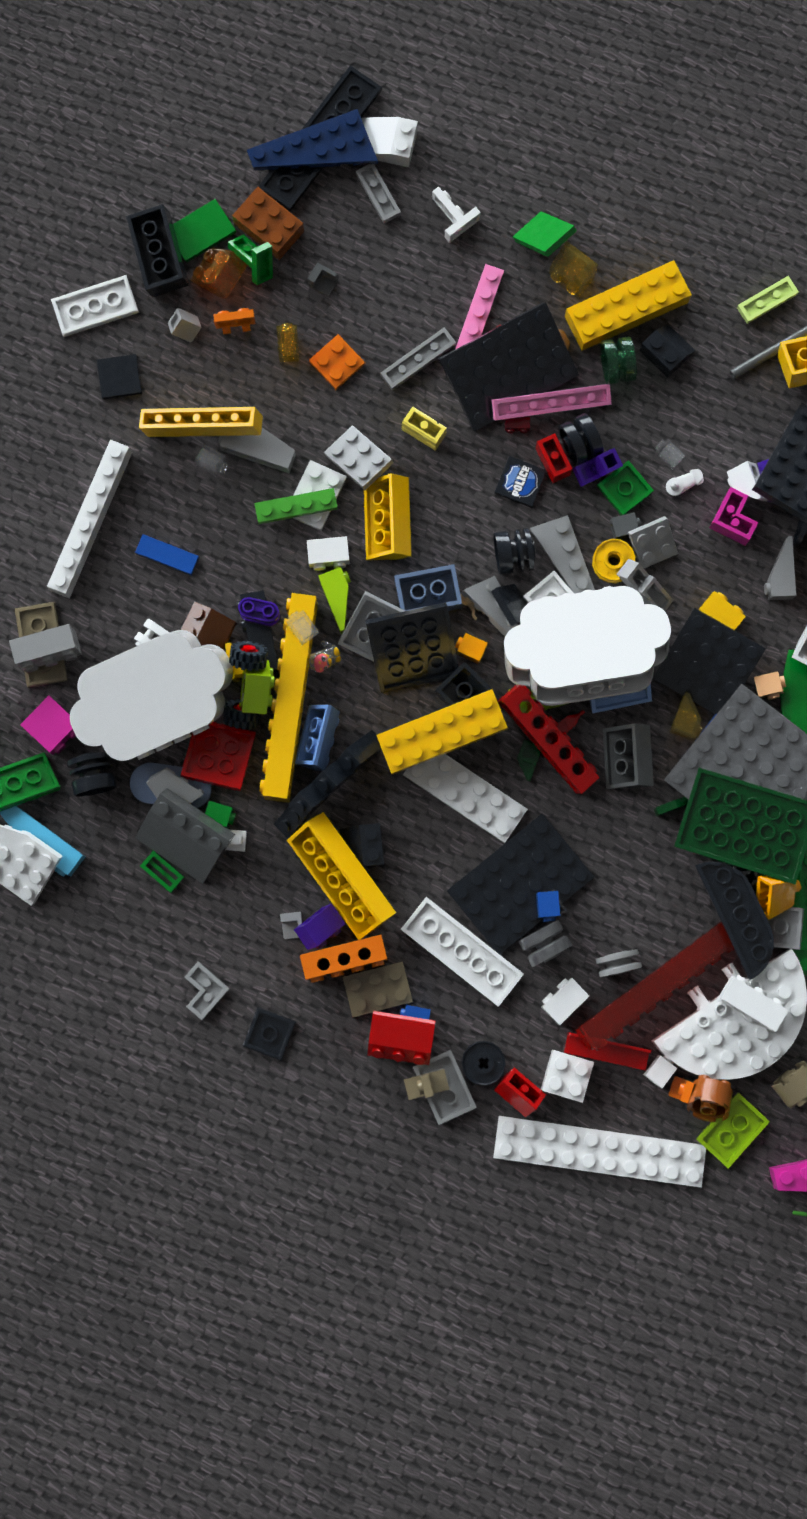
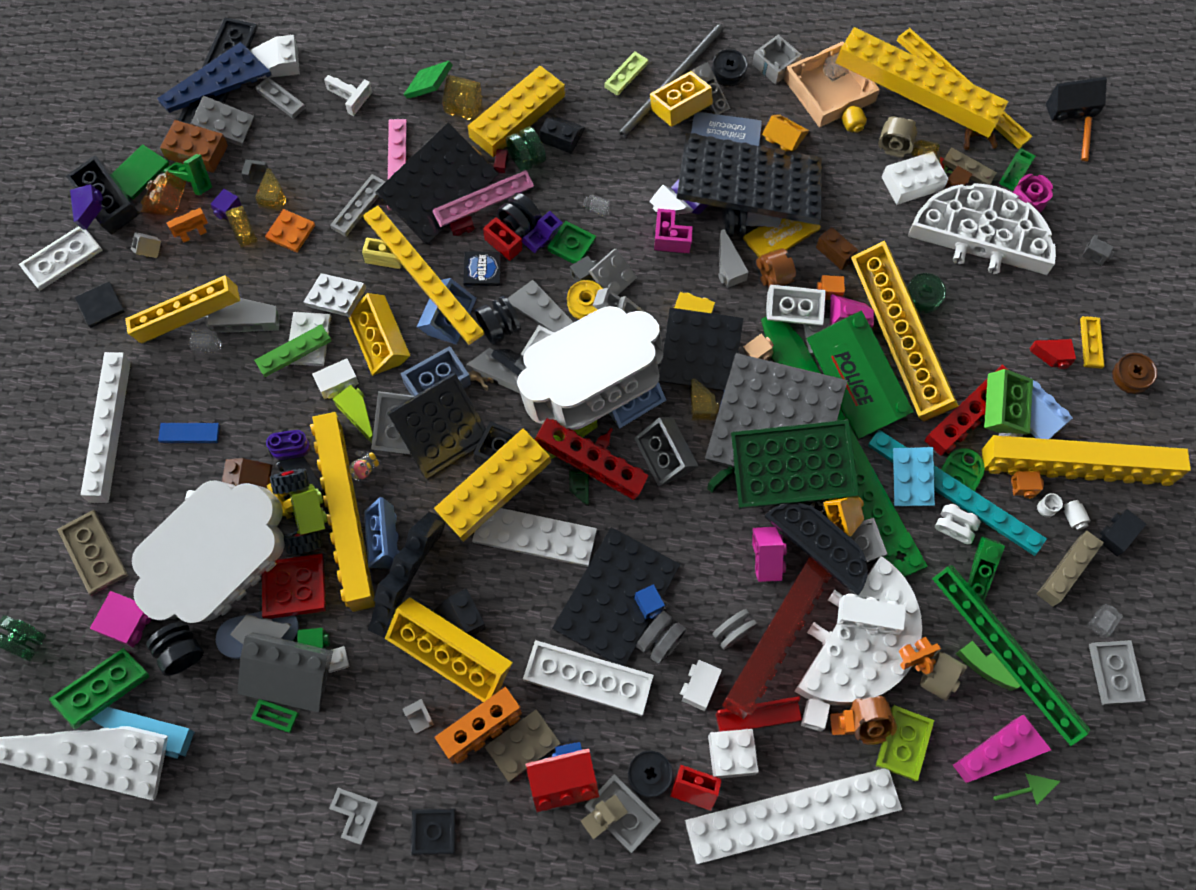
camera: 25 degrees left, 15 degrees down
light grey brick [9,624,82,672] -> none
clear brick [287,610,319,645] -> none
dark purple brick [294,903,346,950] -> none
light orange brick [455,633,488,664] -> none
white piece [666,469,704,496] -> none
none -> dark purple slope [70,184,103,230]
none -> light grey plate [191,96,254,146]
none -> dark purple brick [211,189,242,221]
none -> clear yellow slope [255,169,286,211]
none -> yellow plate [363,206,484,345]
none -> medium blue slope [417,278,477,344]
none -> dark red piece [494,149,508,173]
none -> dark pink brick [752,527,787,582]
none -> orange hips [899,637,941,674]

